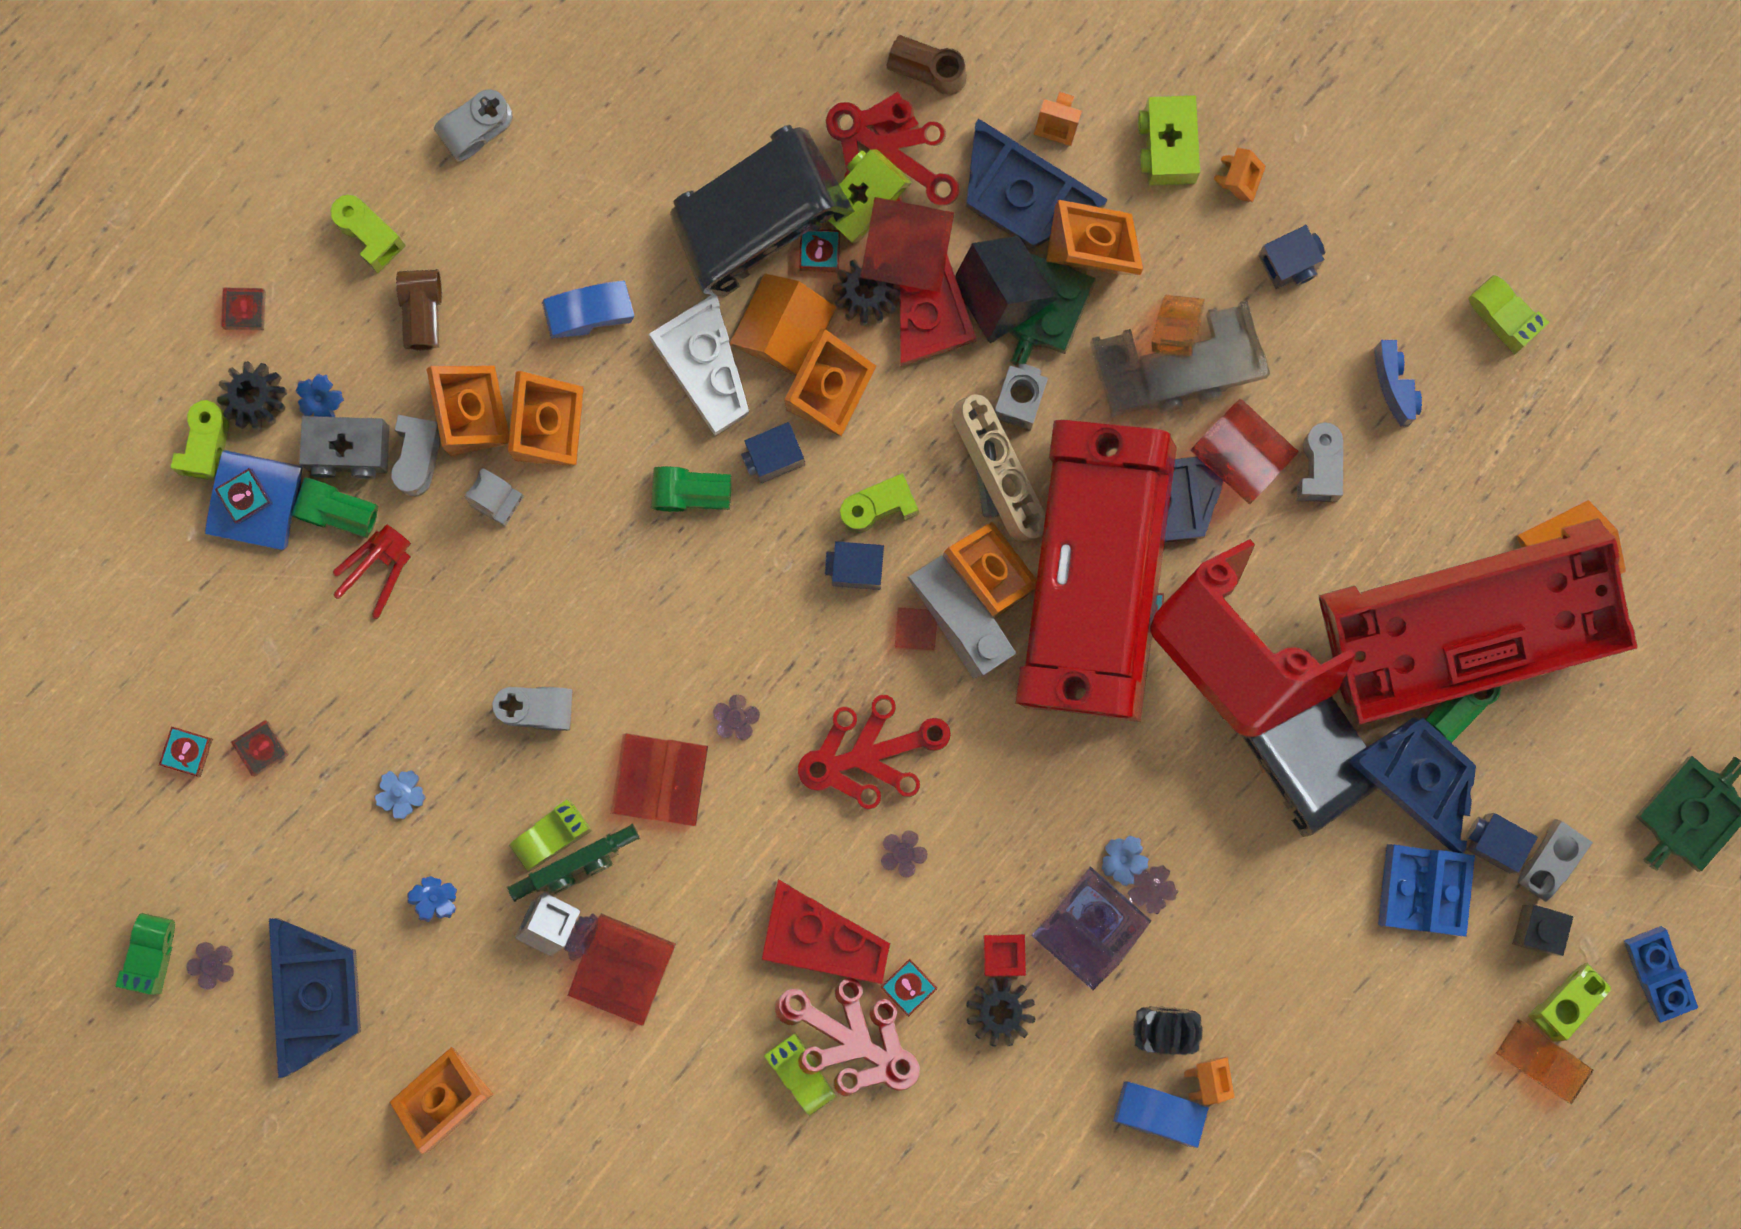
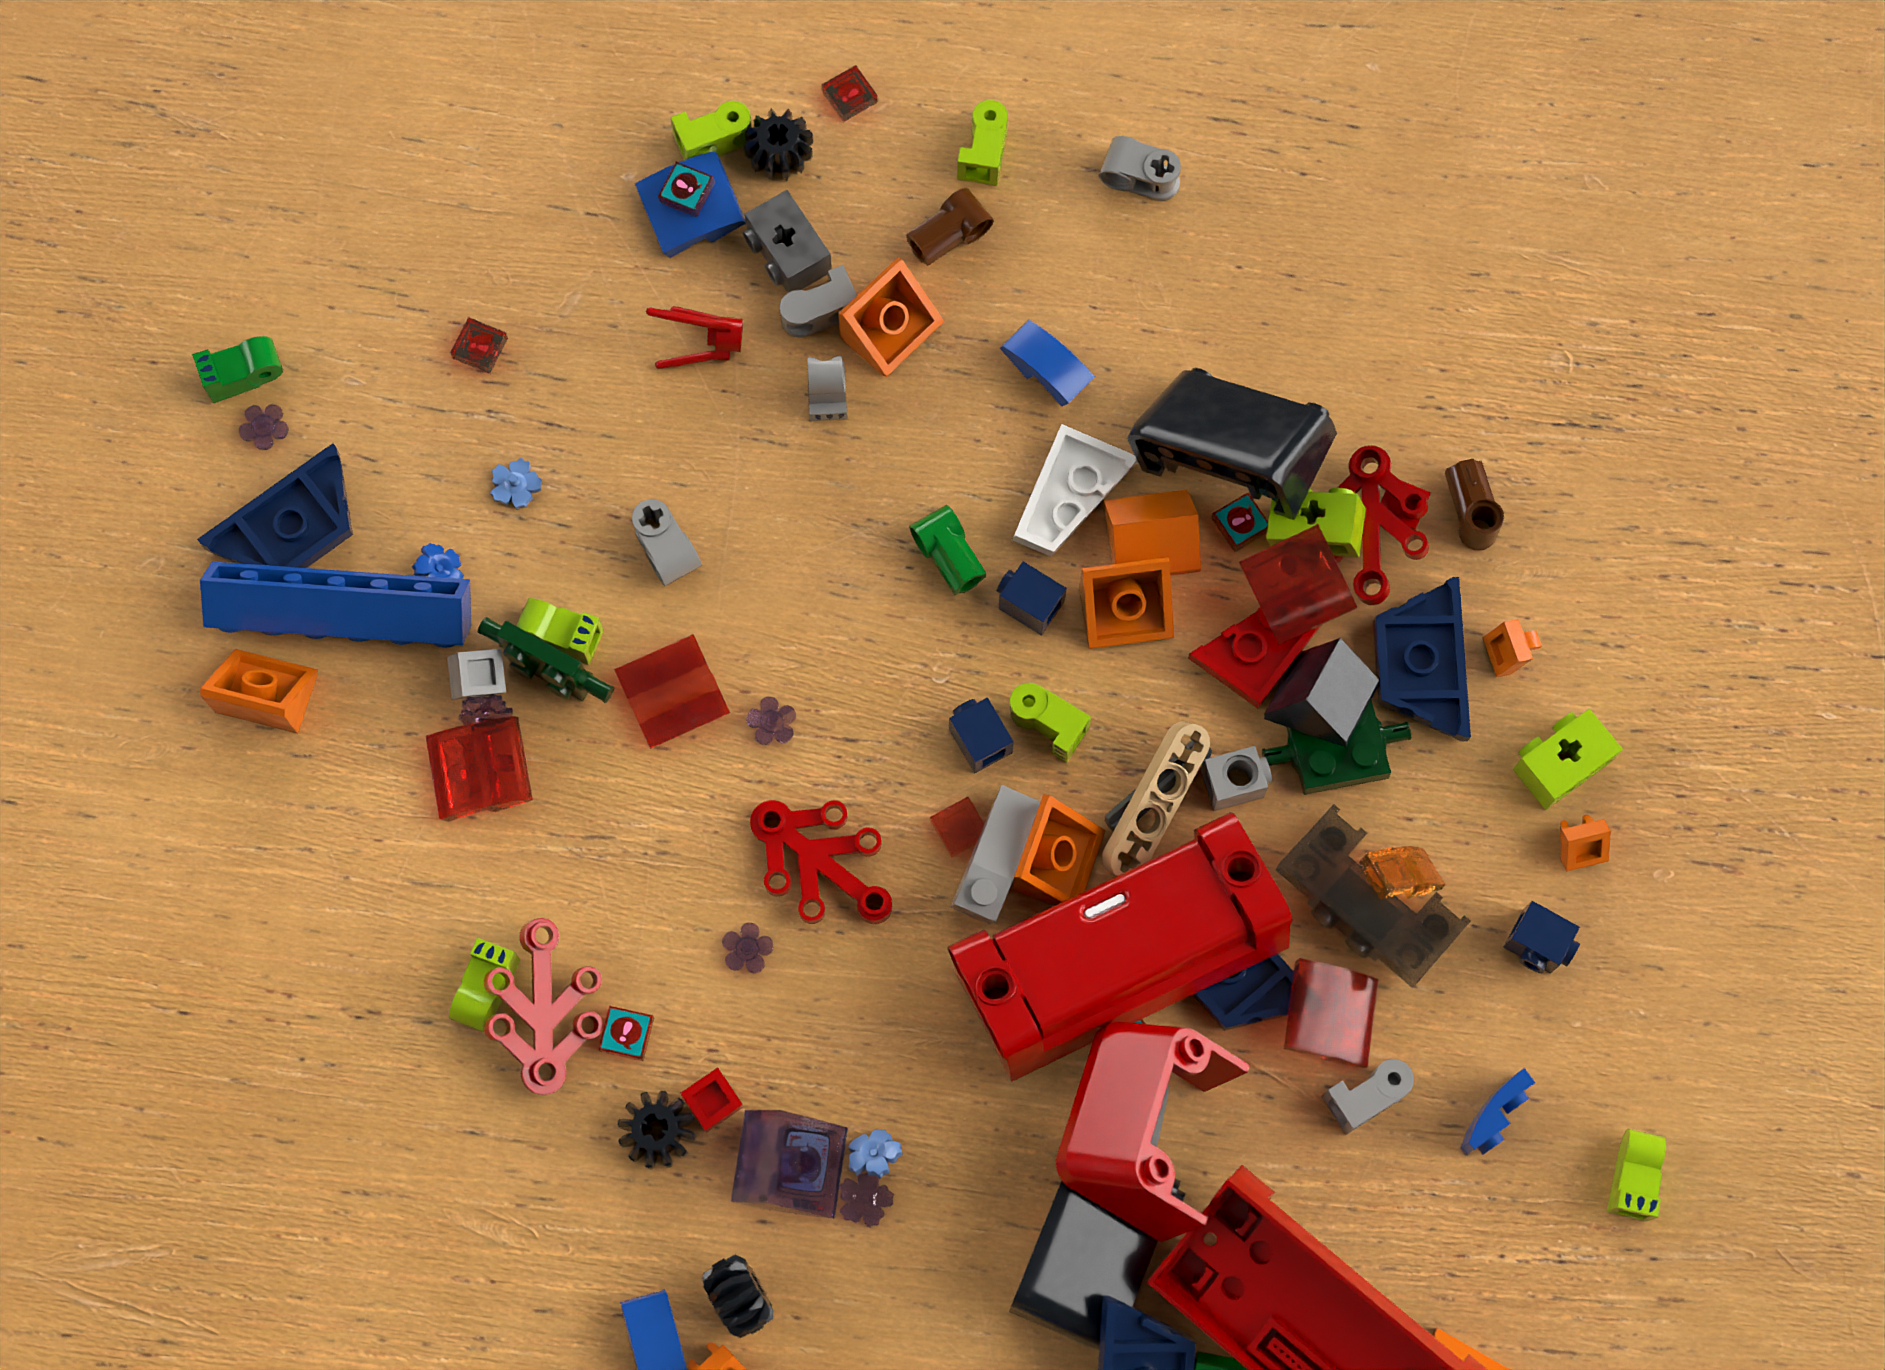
camera: 55 degrees right, 10 degrees down
tile [159,726,213,778] -> none
green piece [291,478,379,539] -> none
blue plant [296,374,344,417] -> none
orange slope [508,371,584,466] -> none
red wing [761,879,890,985] -> none
black gear [832,257,900,326] -> none
orange slope [1046,200,1143,275] -> none
none -> blue brick [200,562,472,648]

